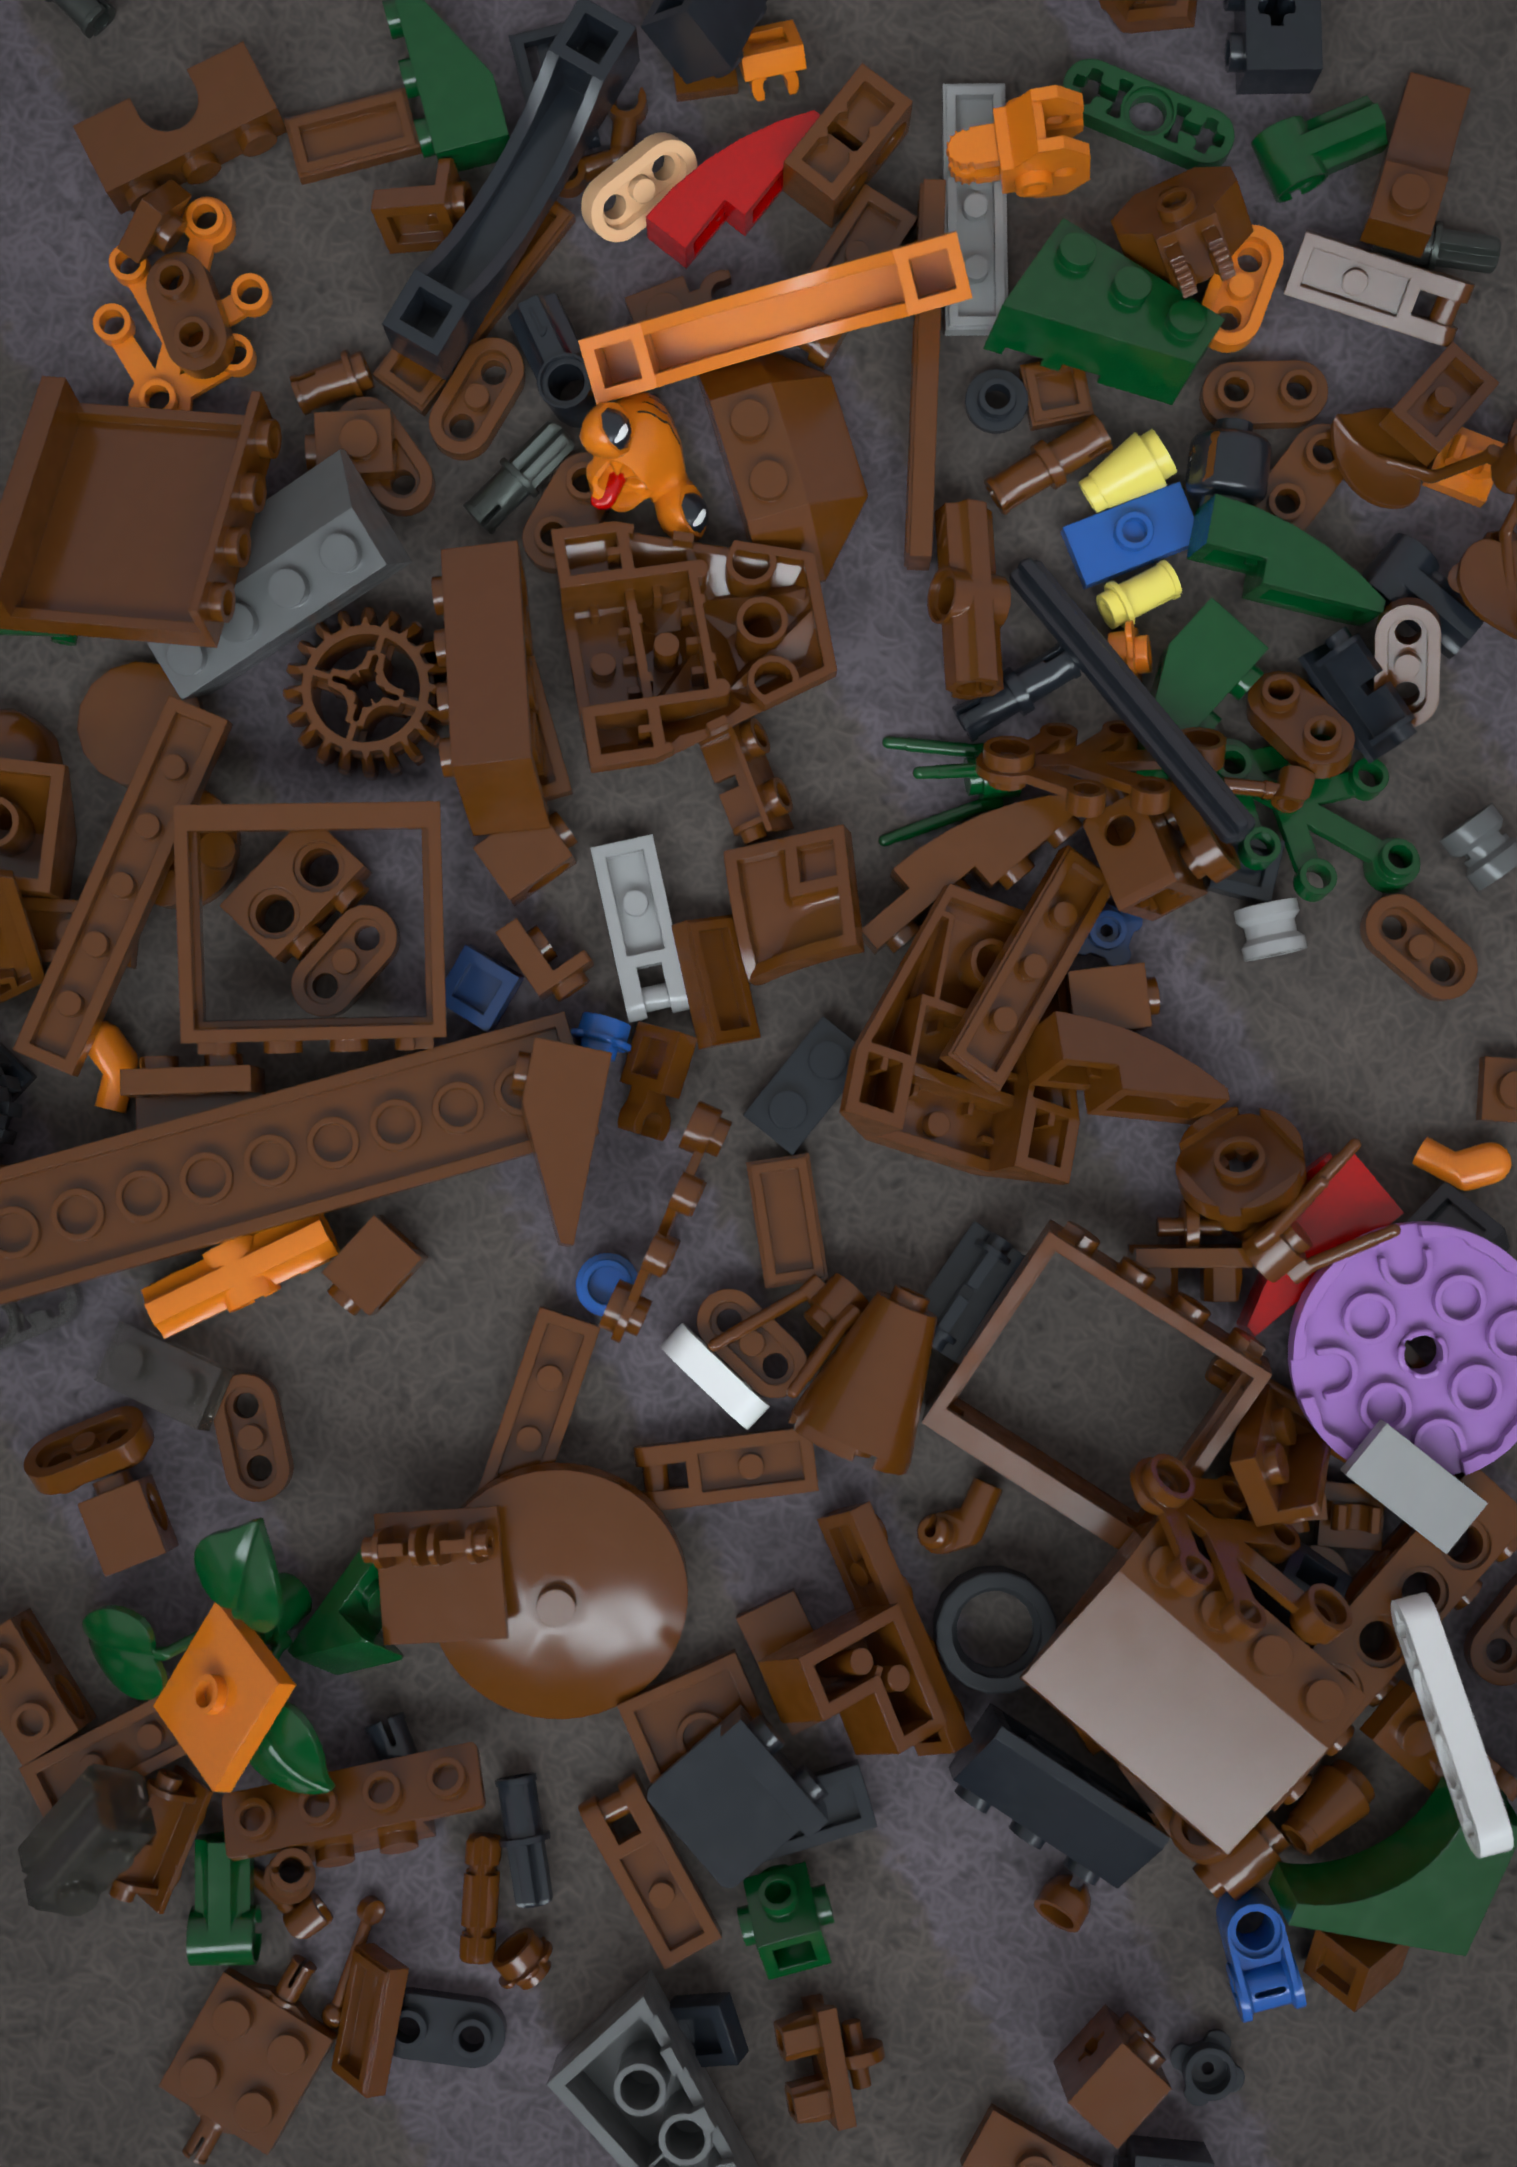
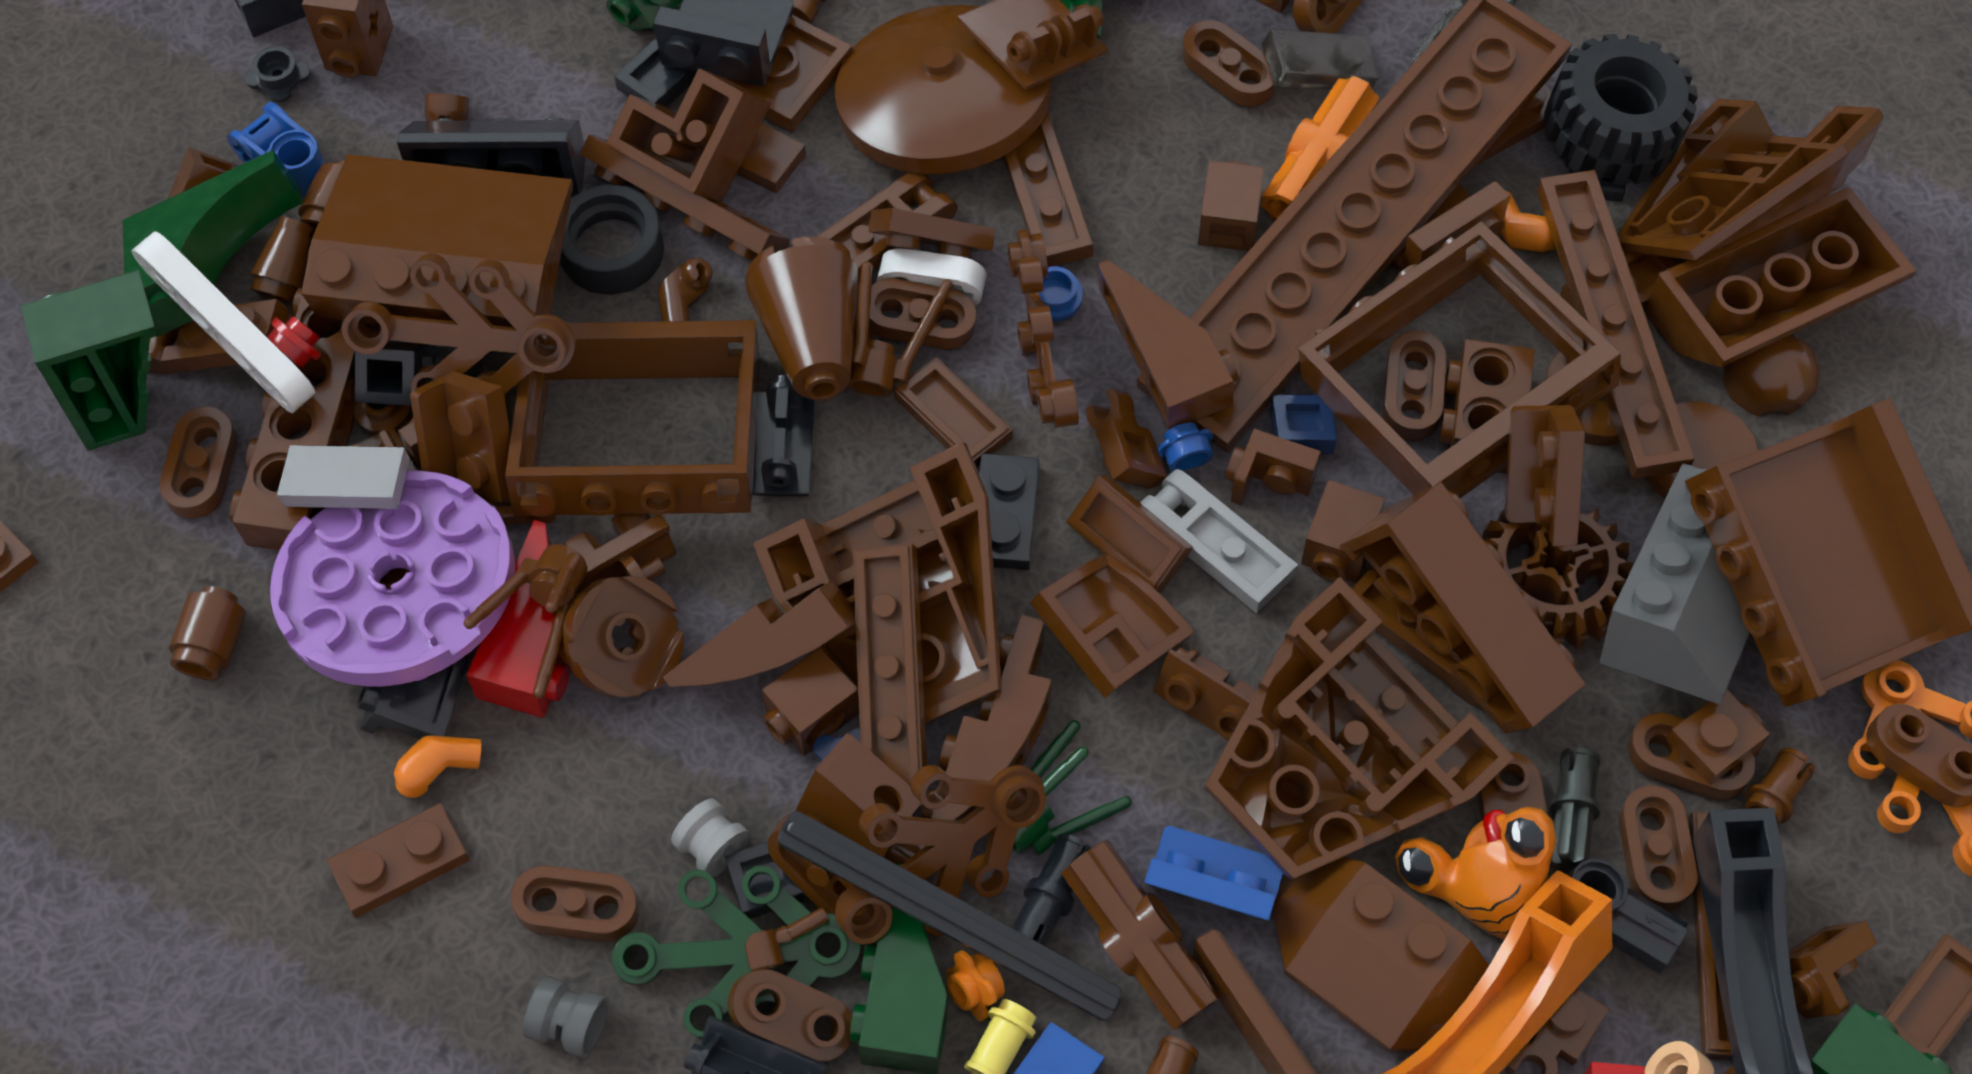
camera: 150 degrees right, 25 degrees down
none -> red plate [267,316,322,368]
none -> reddish brown plate [868,208,996,259]
none -> blue bracket [1144,826,1283,921]
none -> reddish brown bracket [1505,405,1585,546]

